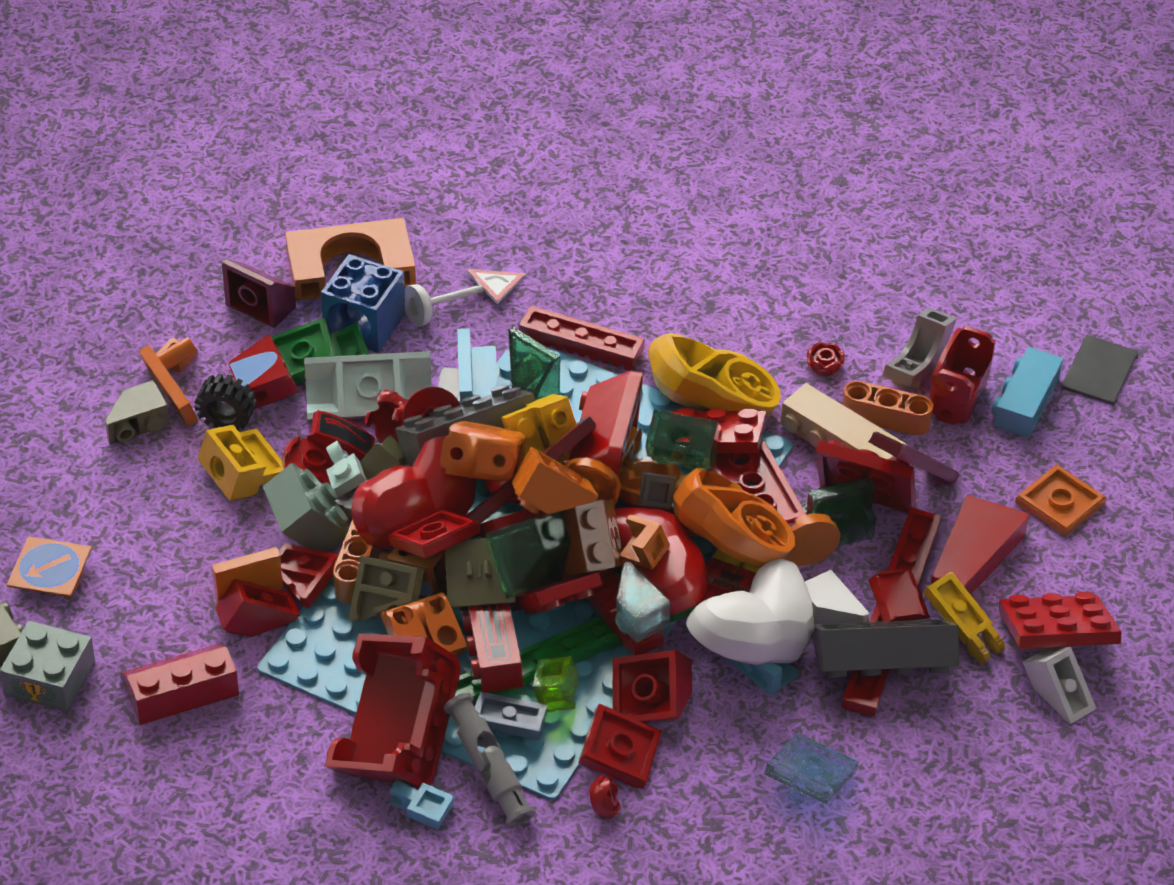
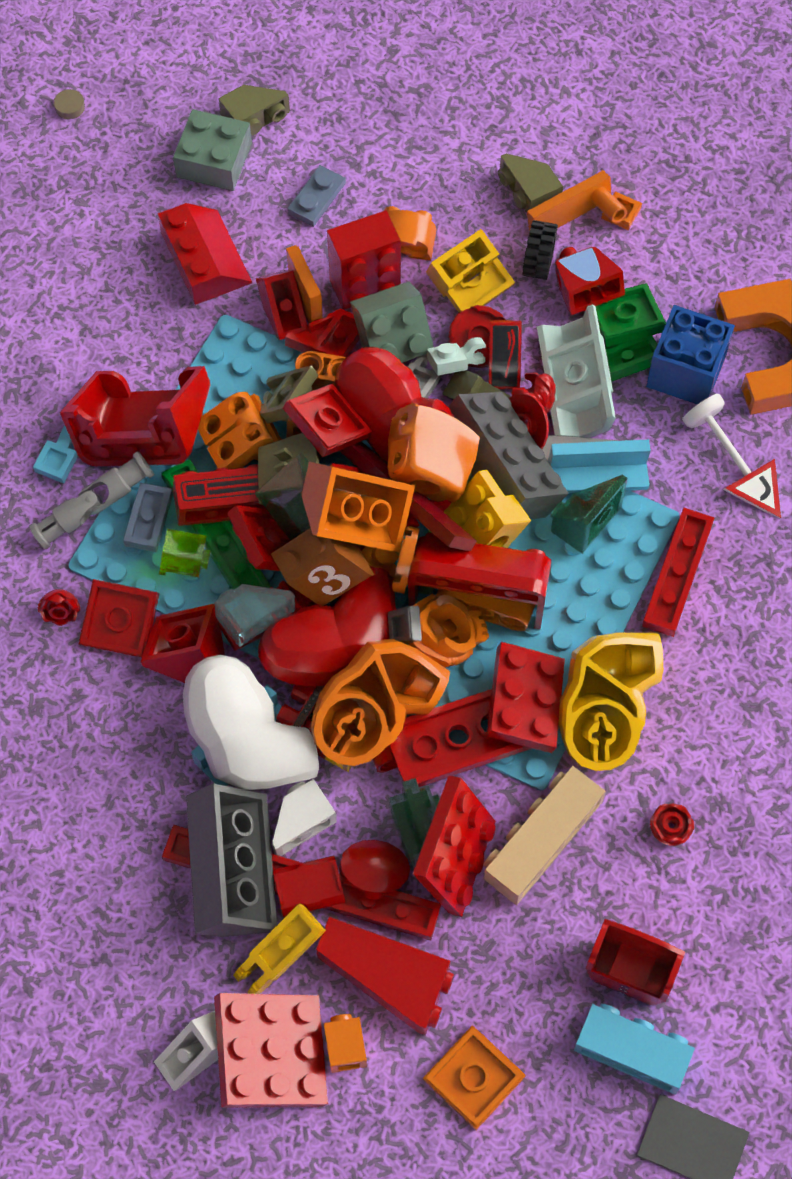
camera: 90 degrees right, 20 degrees up
piece [7,536,92,597] -> none
dark red slope [222,259,296,328] -> none
orange panel [620,514,671,570] -> none
clear green brick [645,409,719,470] -> none
clear light blue hinge [764,733,859,804] -> none
orange tile [785,513,841,567] -> none
orange beam [842,381,933,435] -> none
tile [868,431,960,484] -> none
light grey arch [882,307,957,390] -> none
none -> sand blue plate [287,165,346,227]
none -> orange brick [324,1014,367,1073]
none -> red brick [327,210,401,310]
none -> red dish [339,840,410,900]
none -> orange cylinder [384,206,437,261]

